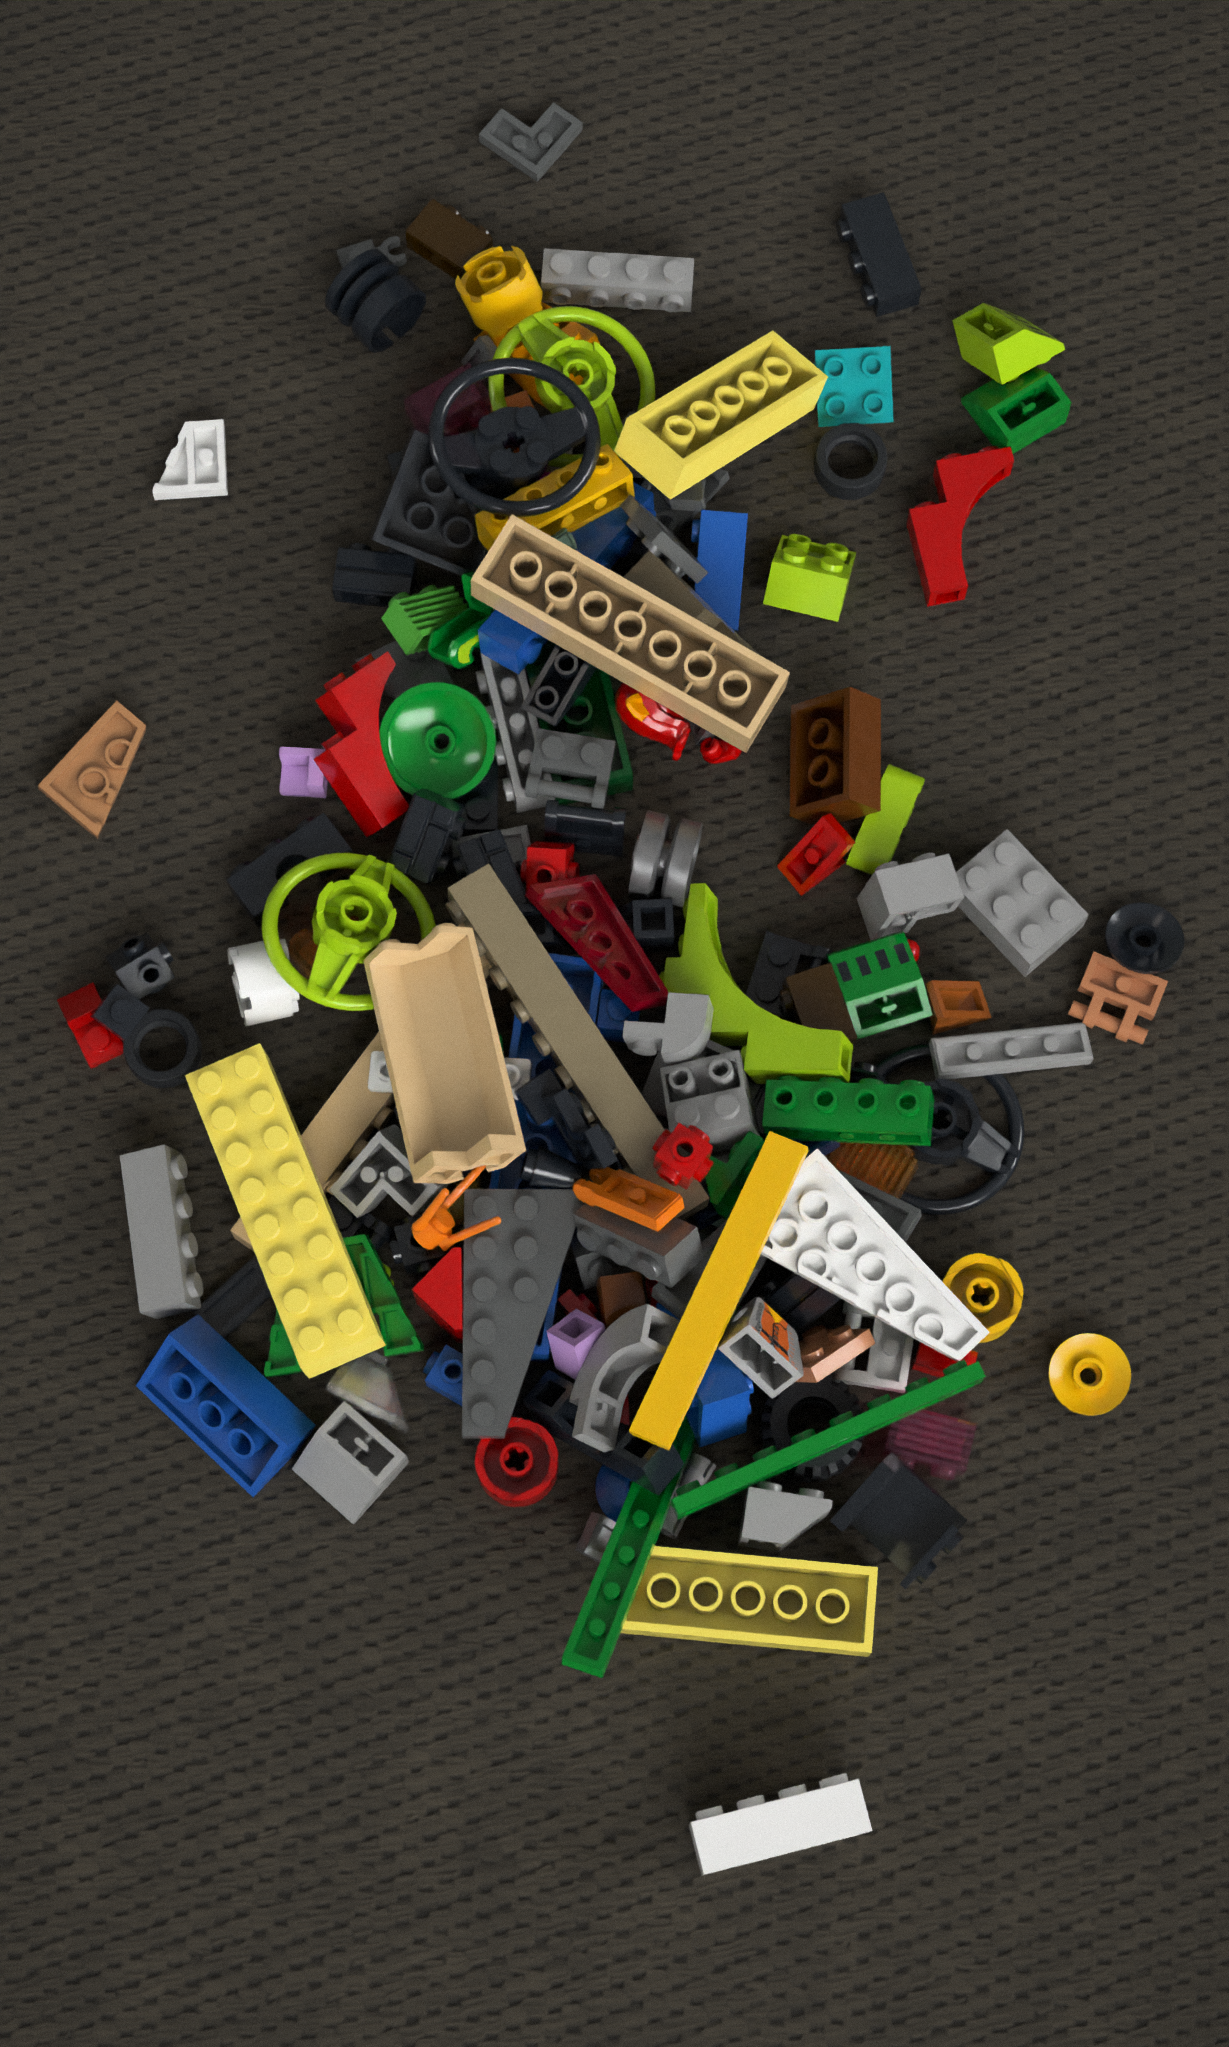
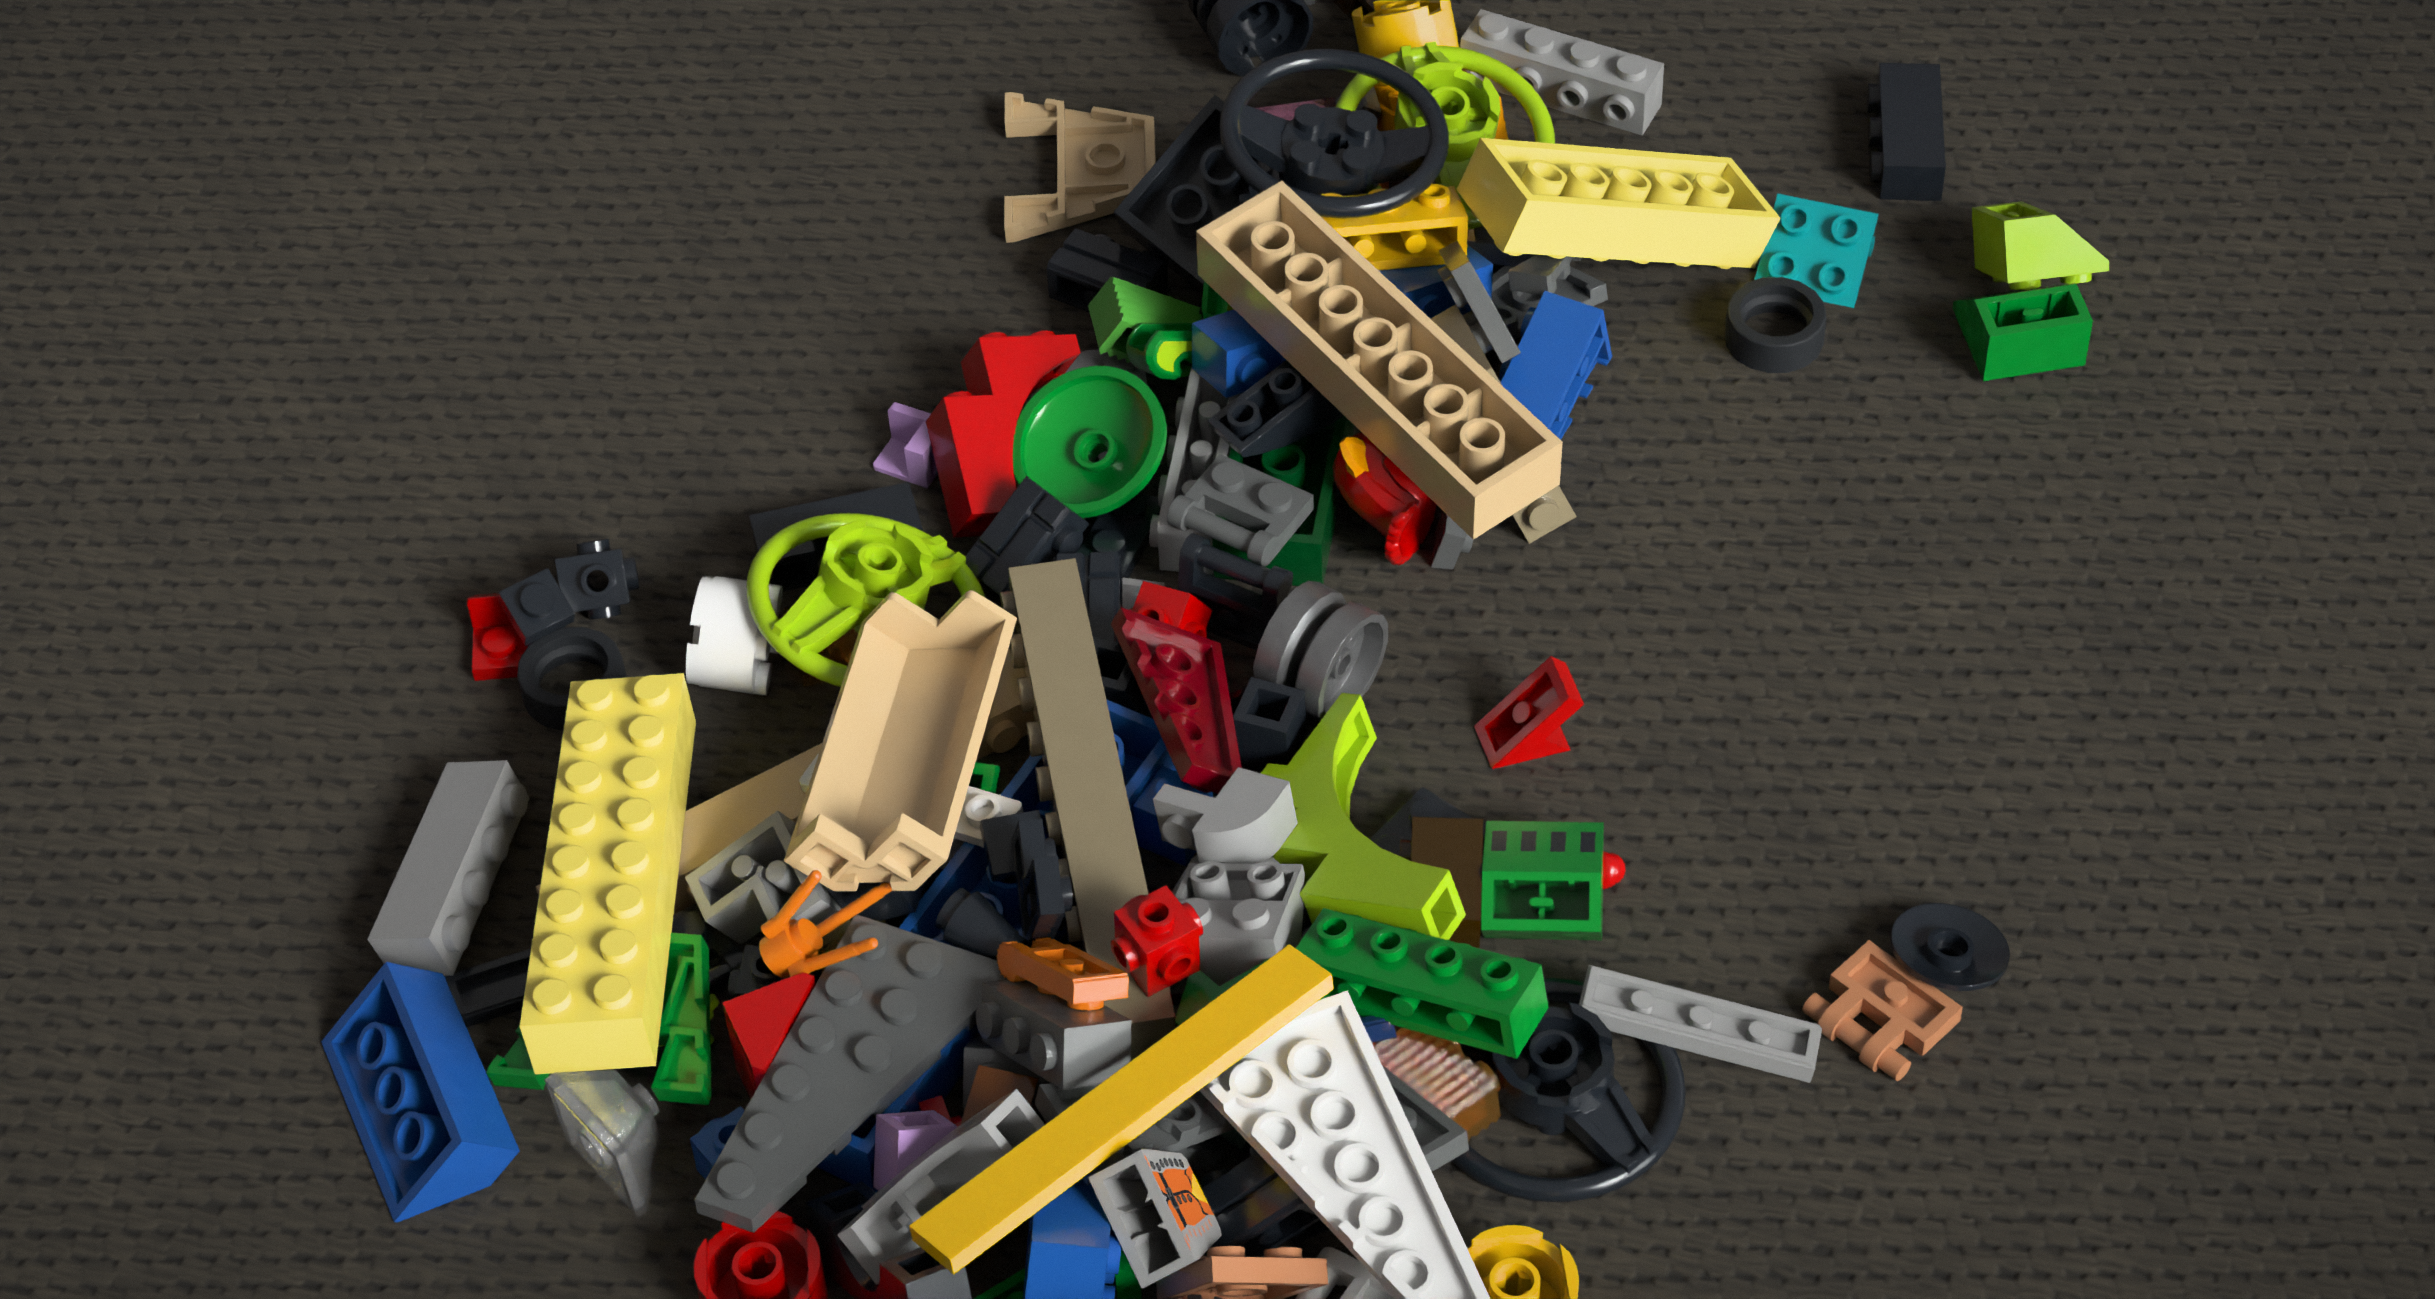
camera: 25 degrees right, 25 degrees down
medium nougat wing [38,701,146,839] -> none
white wing [153,419,228,500] -> none
light grey slope [292,1401,409,1525] -> none
red arm [700,737,742,764] -> none
lime slope [763,534,856,622] -> none
reddish brown brick [790,687,881,825] -> none
lime beam [846,764,925,875] -> none
light grey brick [857,853,964,940] -> none
red arch [906,446,1014,607] -> none
dark orange slope [925,980,991,1035] -> none
light grey brick [956,829,1089,977] -> none
none -> tan wing [1004,92,1156,243]

